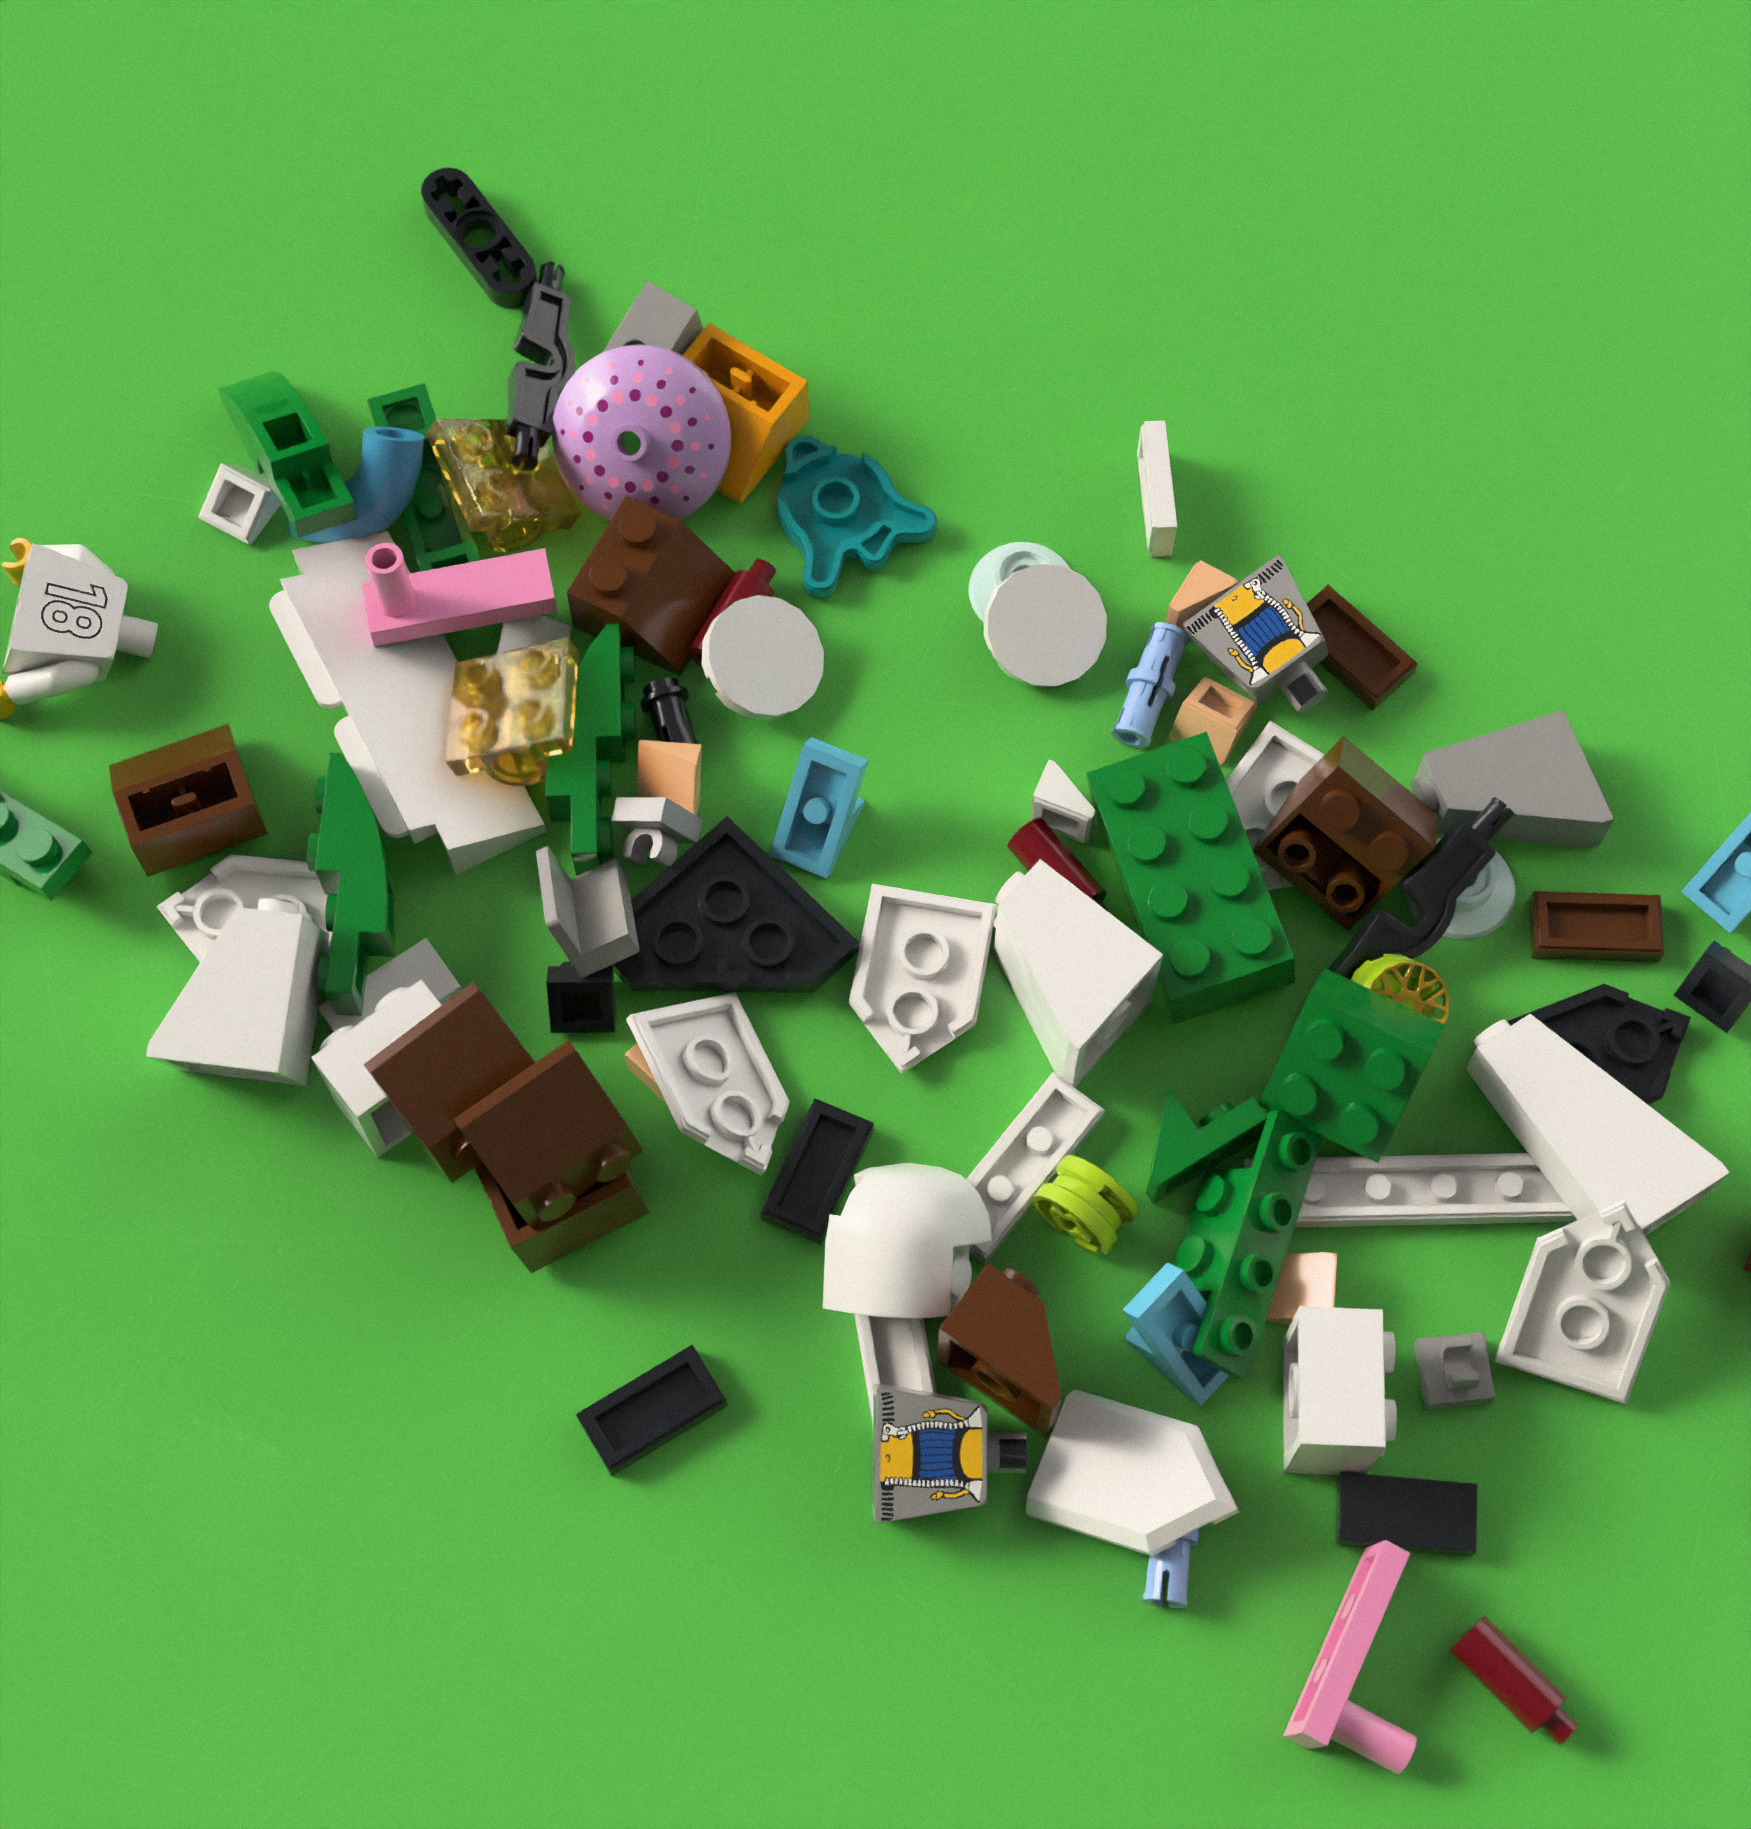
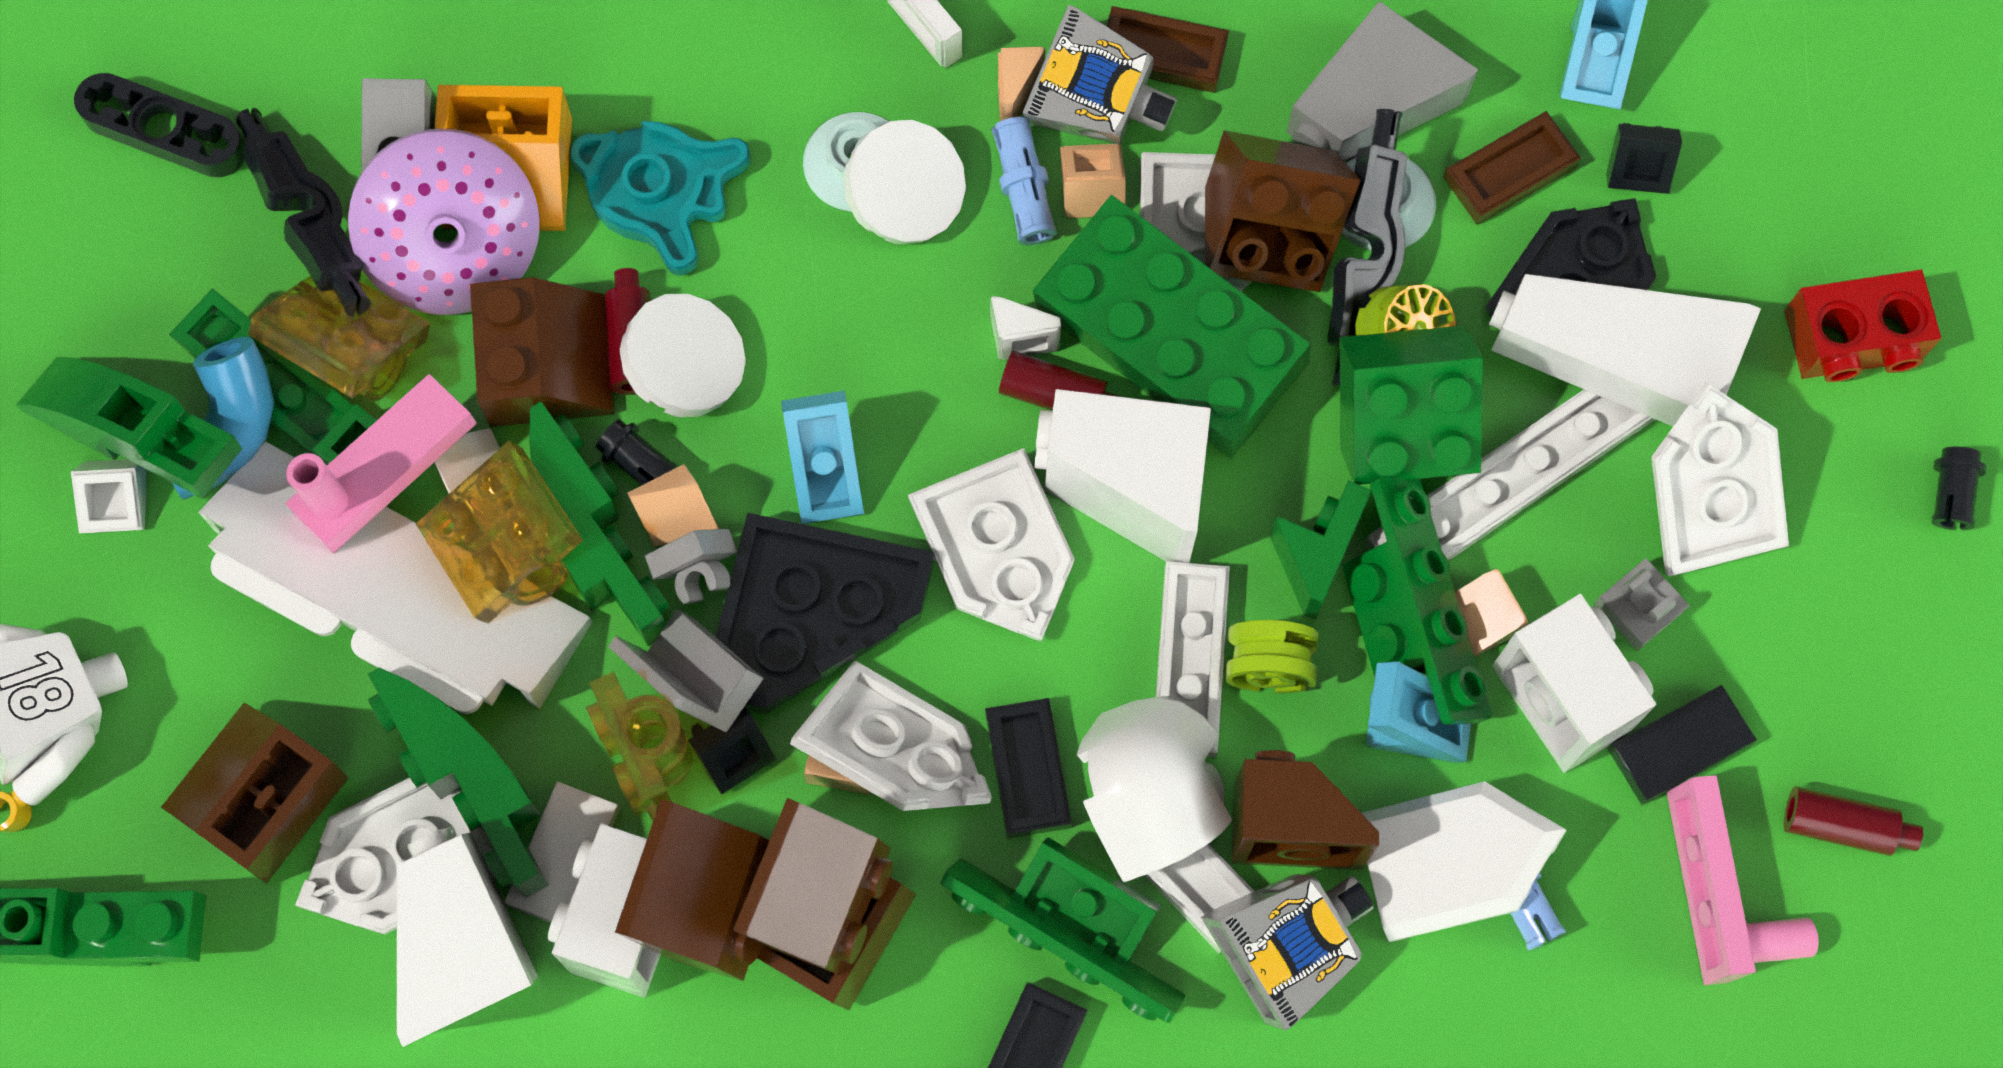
camera: 35 degrees left, 5 degrees up
none -> clear yellow plate [586,671,693,821]
none -> green bracket [940,837,1186,1023]

